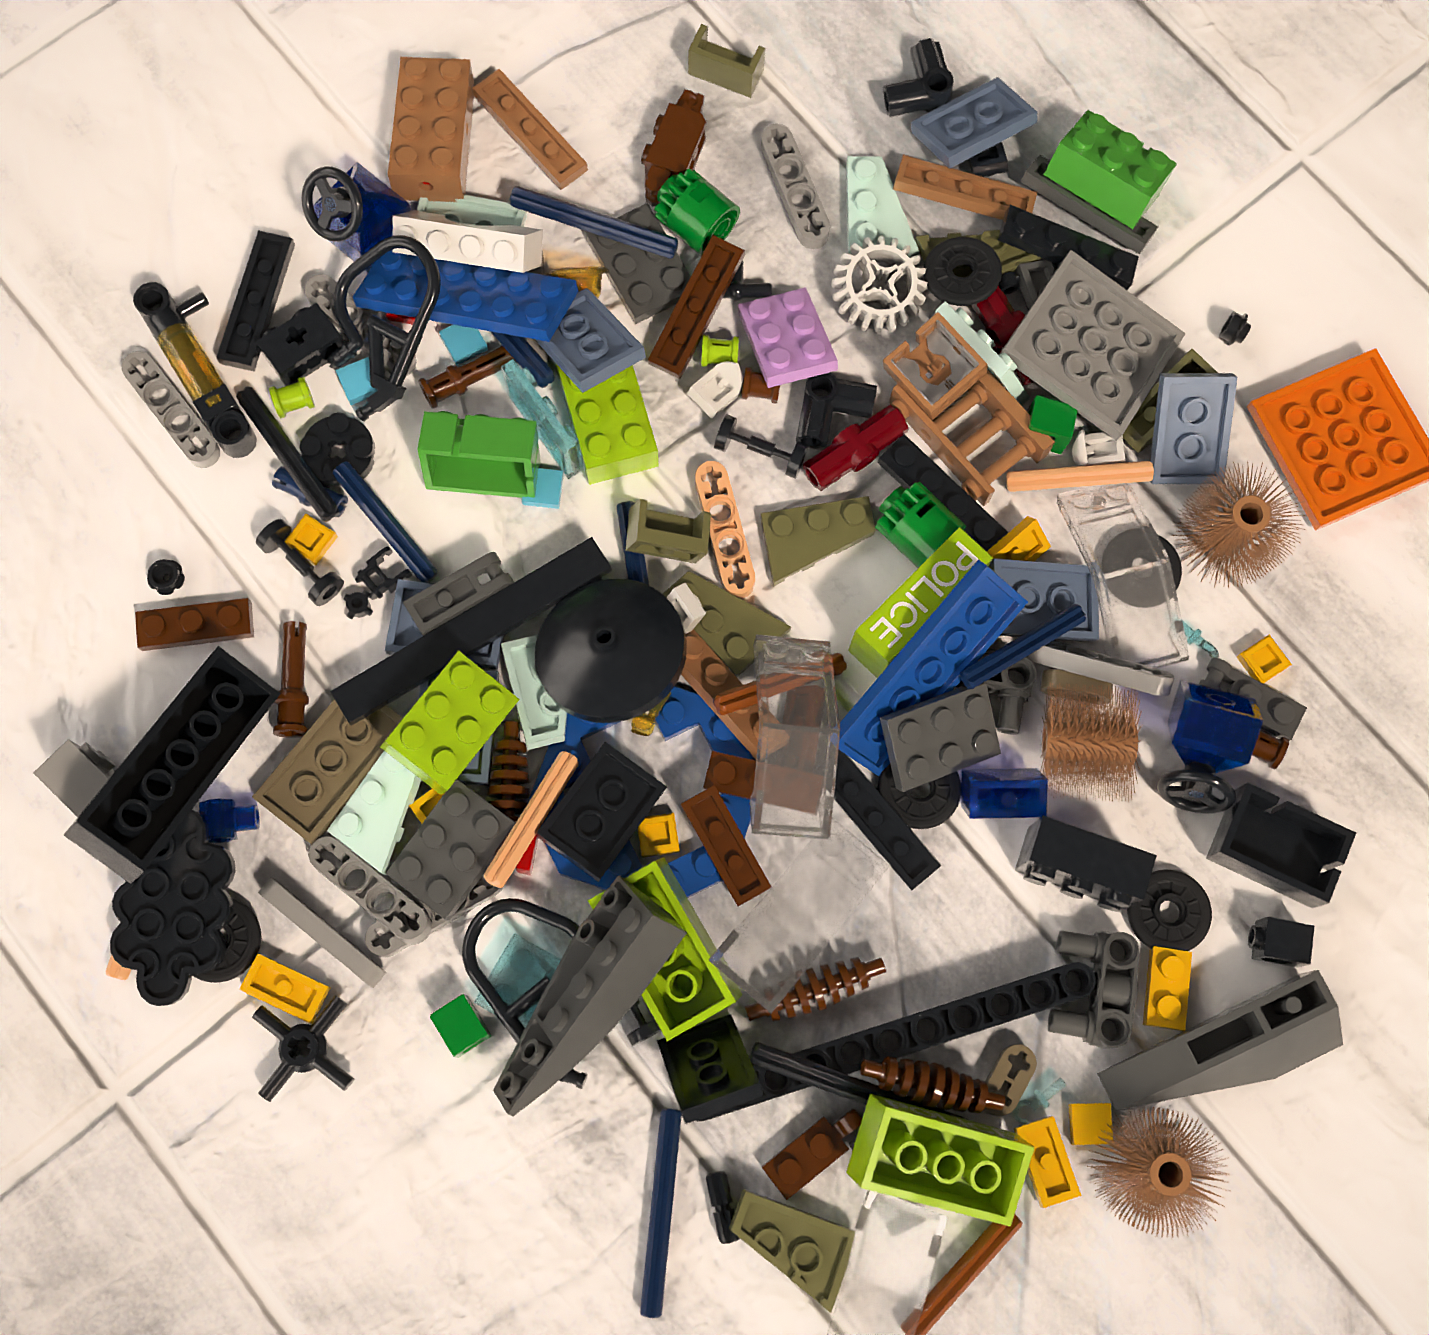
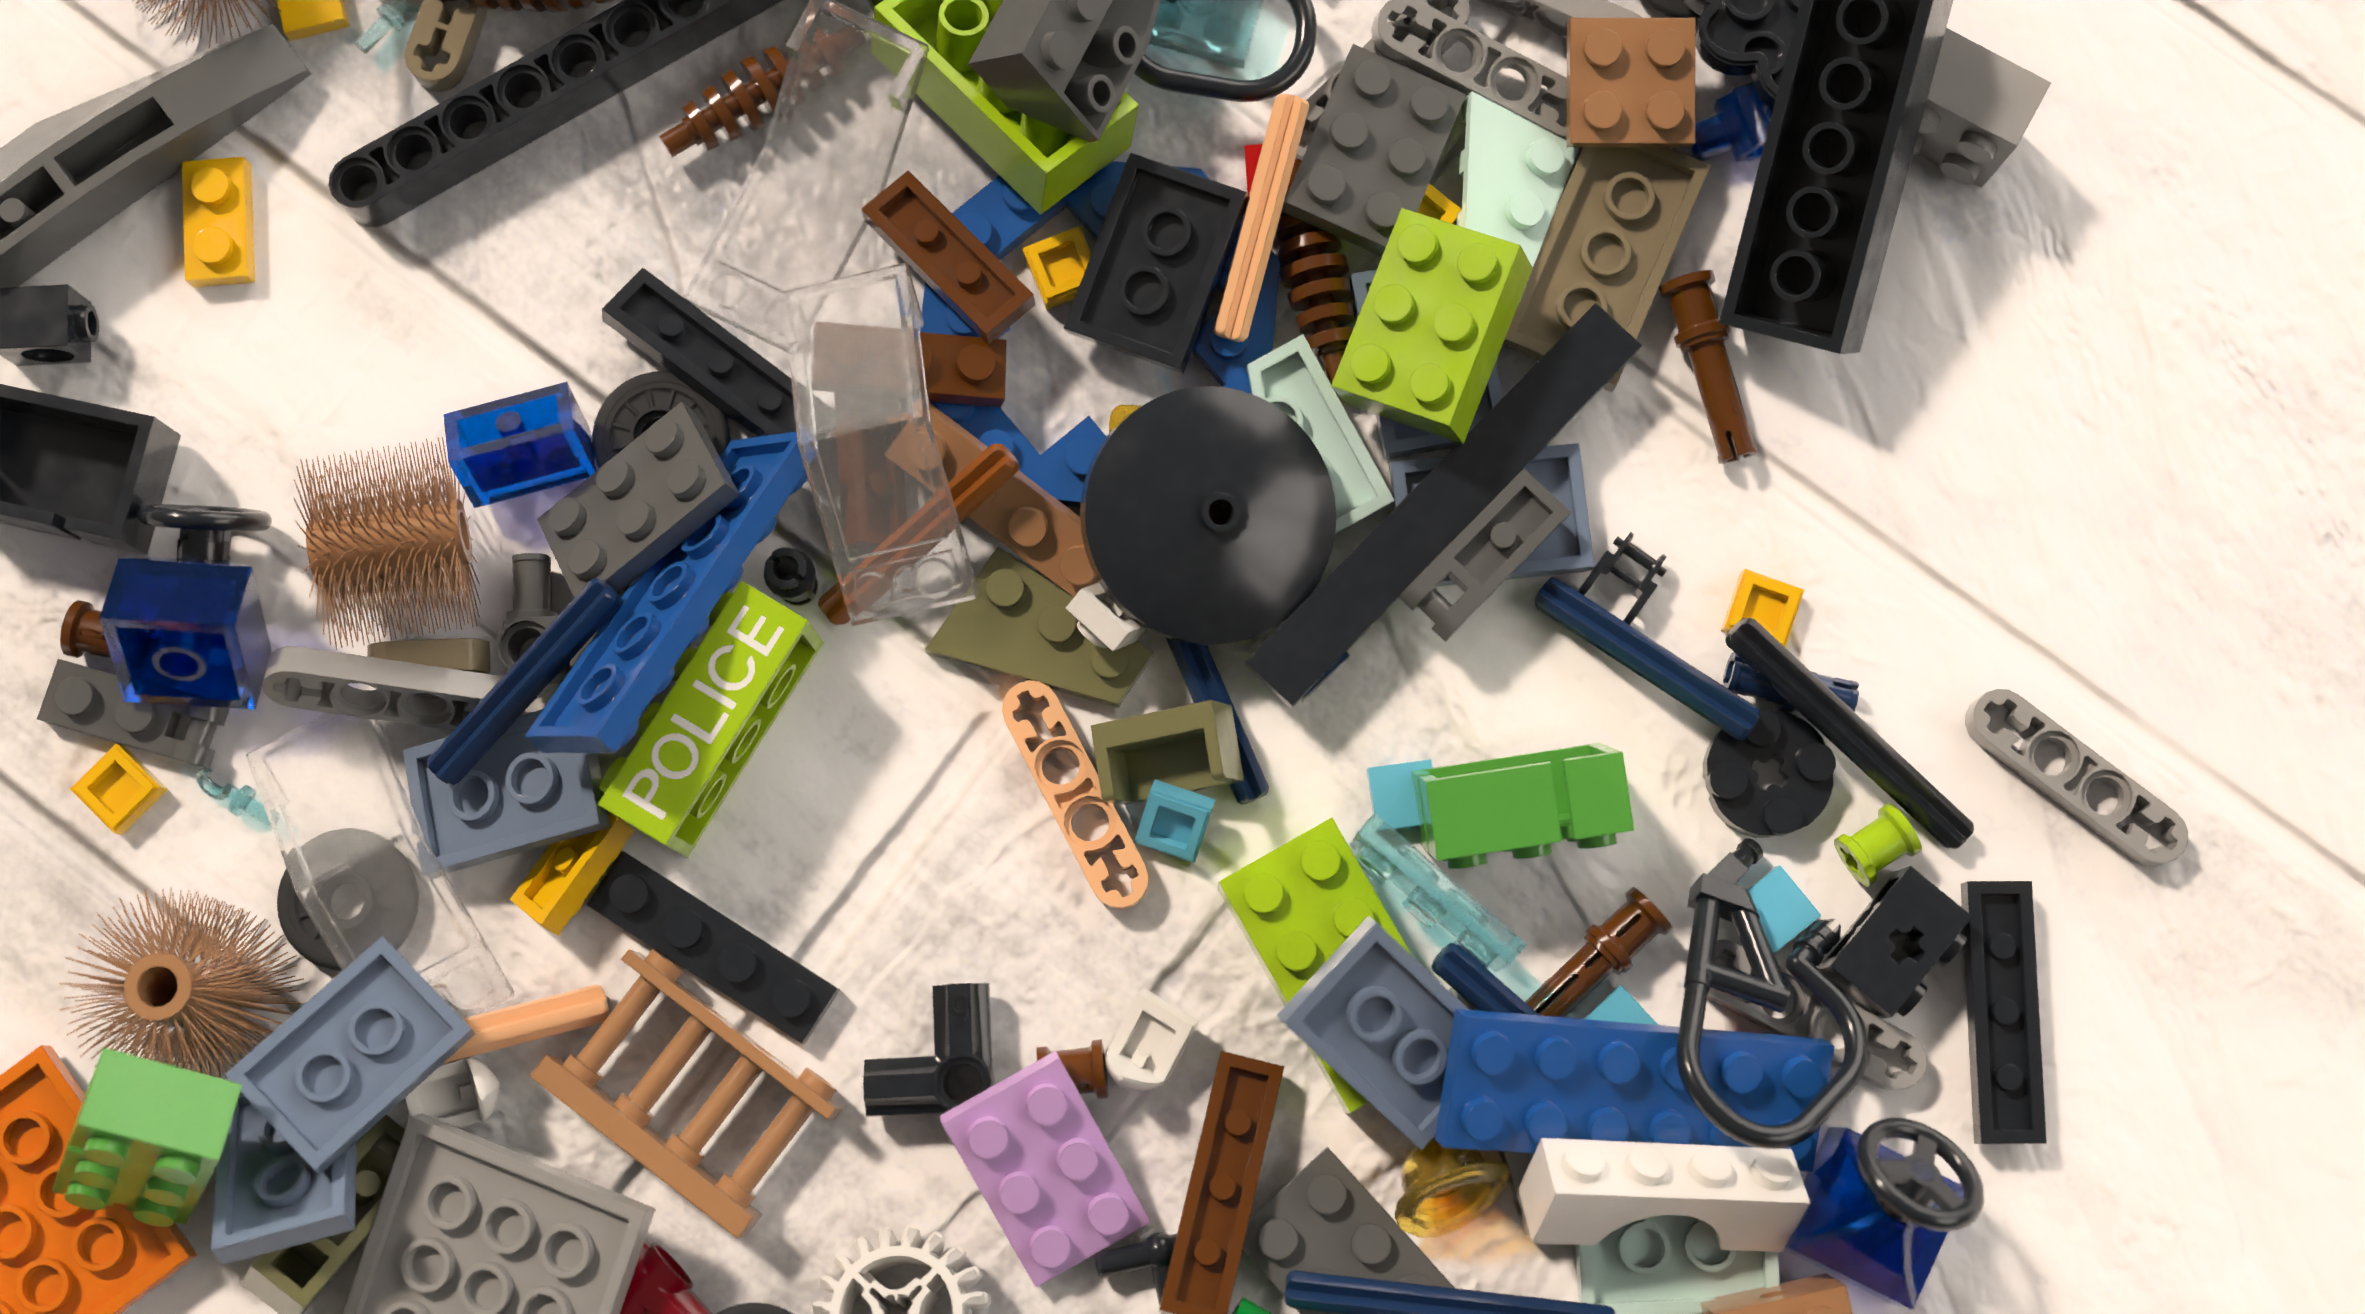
camera: 170 degrees right, 5 degrees up
black piece [133,282,257,458] -> none
reddish brown plate [135,598,254,651] -> none
black plate [147,559,185,595] -> none
black wheel [255,519,344,607] -> none
black piece [343,590,373,620] -> none
lime bush [701,334,739,367] -> none
black wheel [714,414,808,479] -> none
olive wing [760,496,876,587] -> none
dark red piece [802,404,909,492] -> none
green gear [875,482,966,568] -> none
medium nougat piece [883,312,988,420] -> none
light aqua wing [935,301,1030,406] -> none
black piece [1014,815,1157,912] -> none
green panel [1027,395,1078,454] -> none
dark grey piece [1048,930,1140,1049] -> none
black wheel [1127,869,1212,951] -> none
none -> bright green piece [51,1047,242,1227]
none -> sand blue plate [224,936,475,1175]
none -> black pin [763,547,818,606]
none -> medium azure tile [1134,779,1216,863]
none -> medium nougat plate [1567,18,1696,148]

